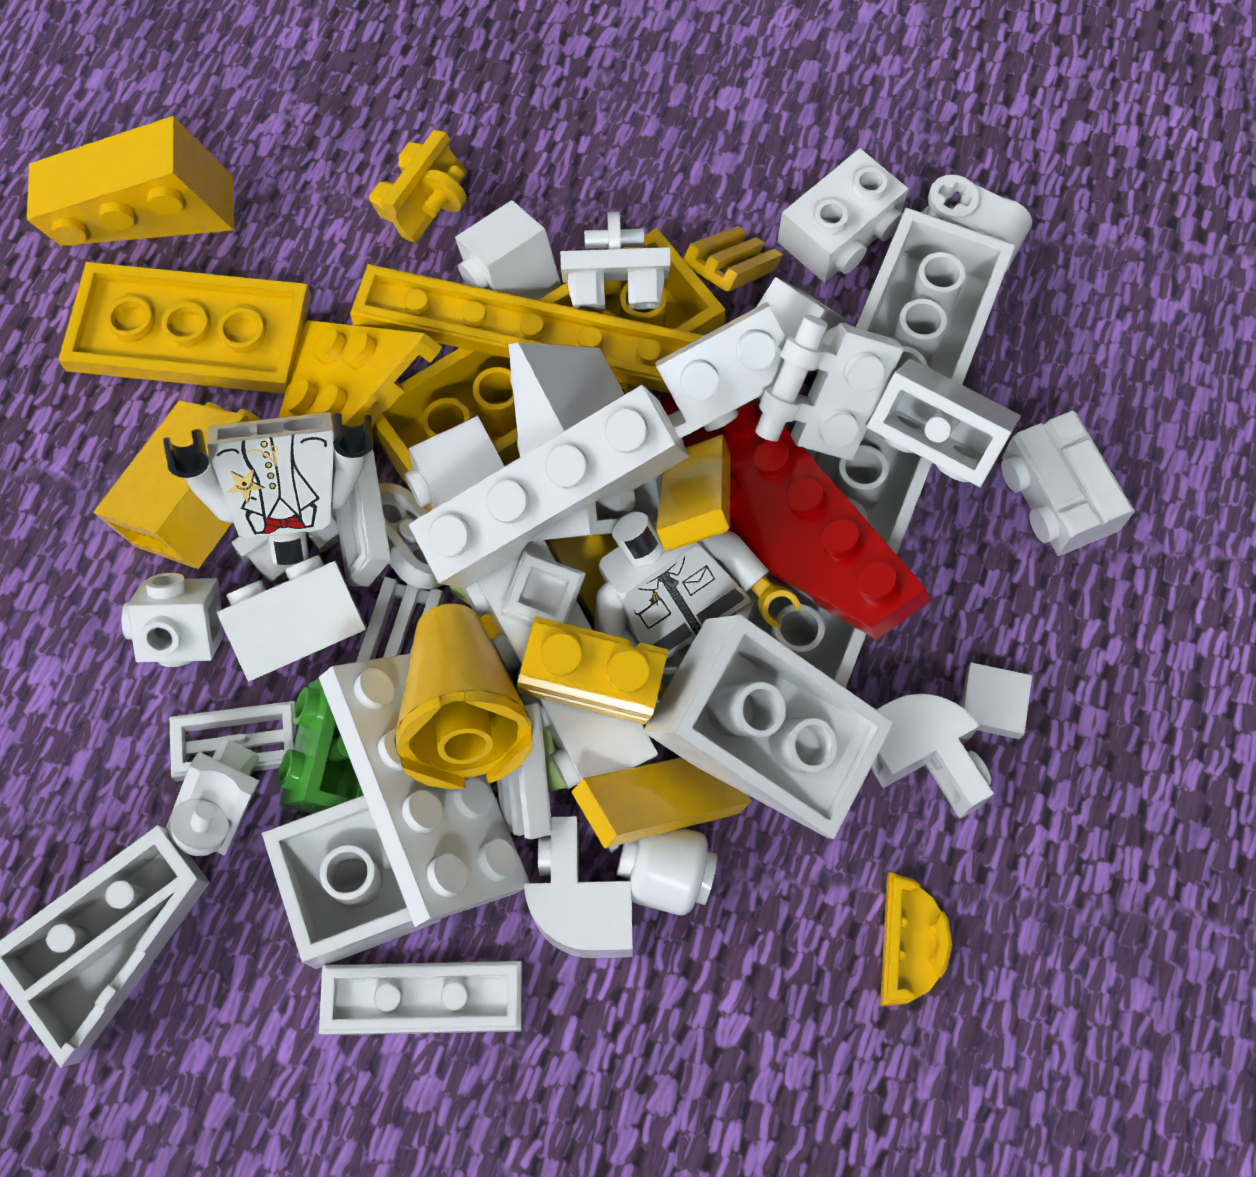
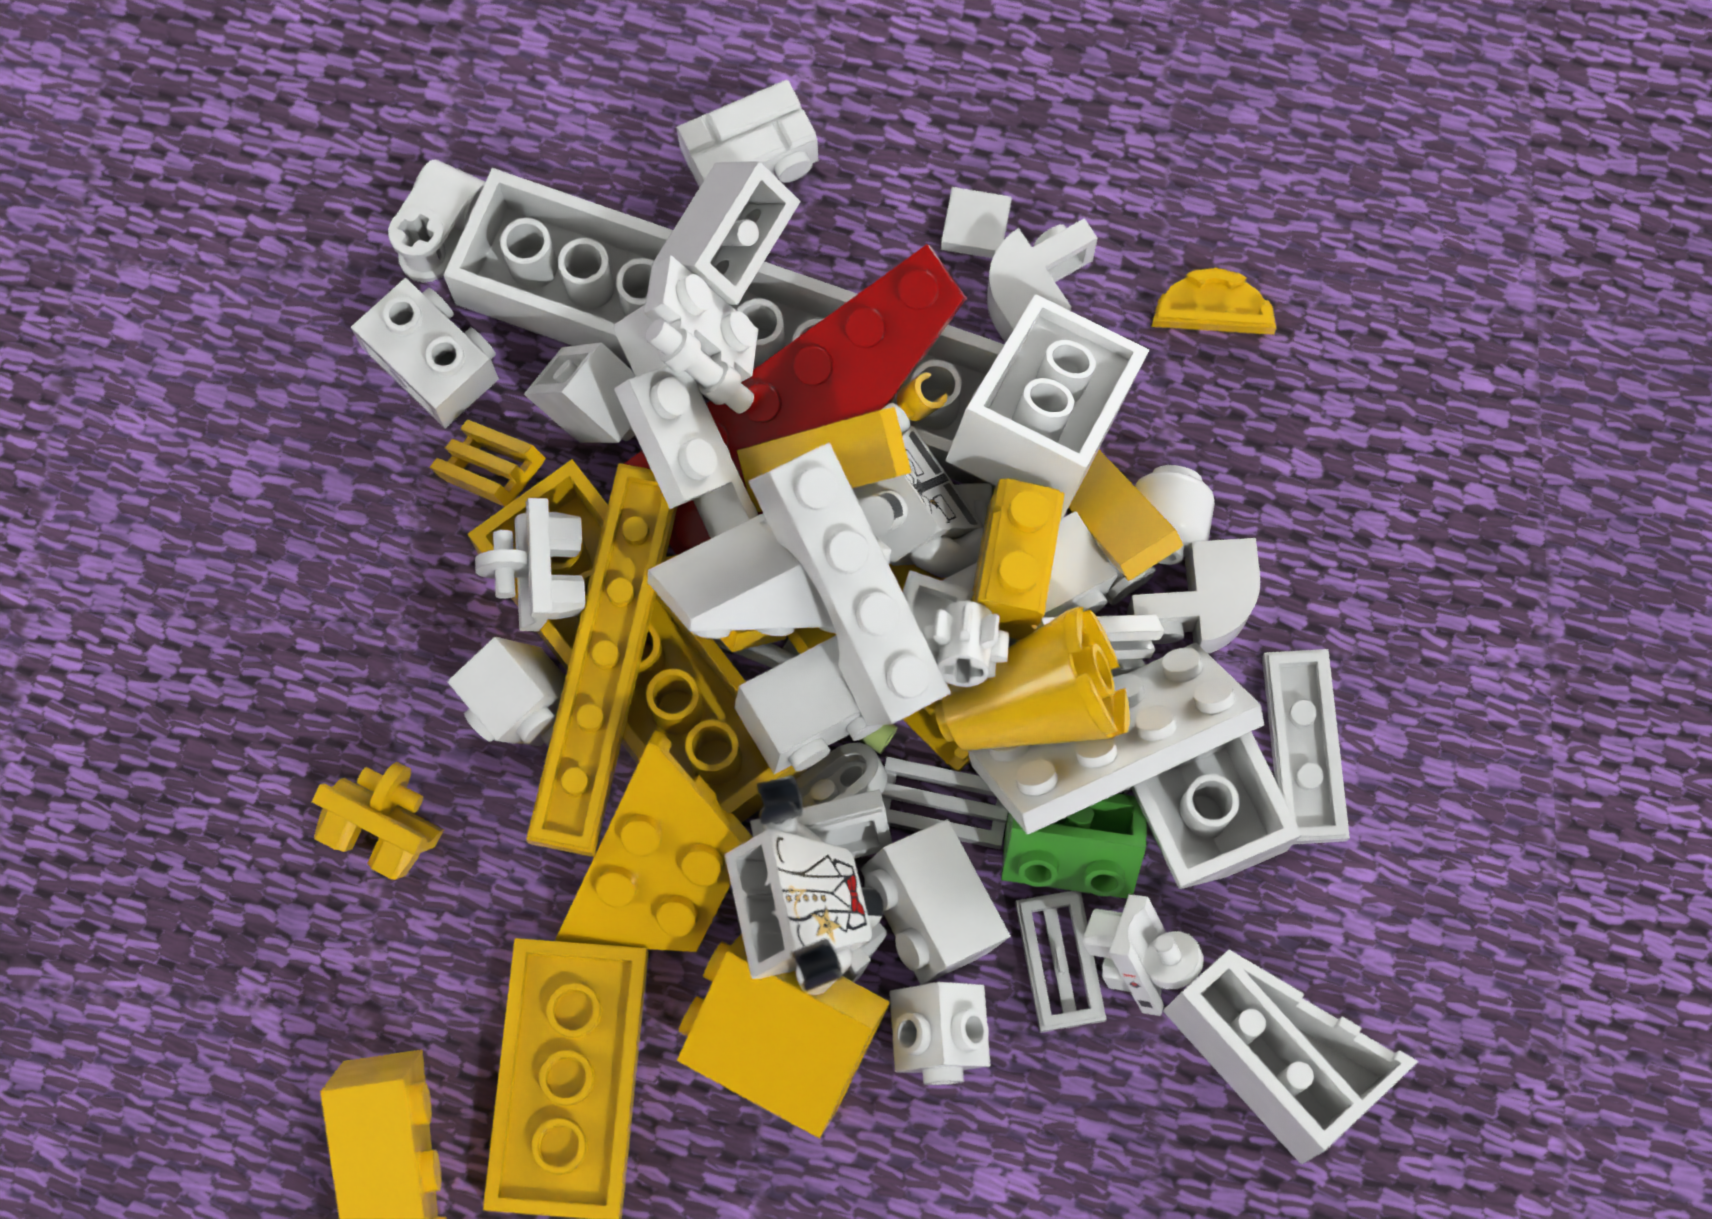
camera: 90 degrees left, 5 degrees up
none -> white gear [923,601,1009,687]

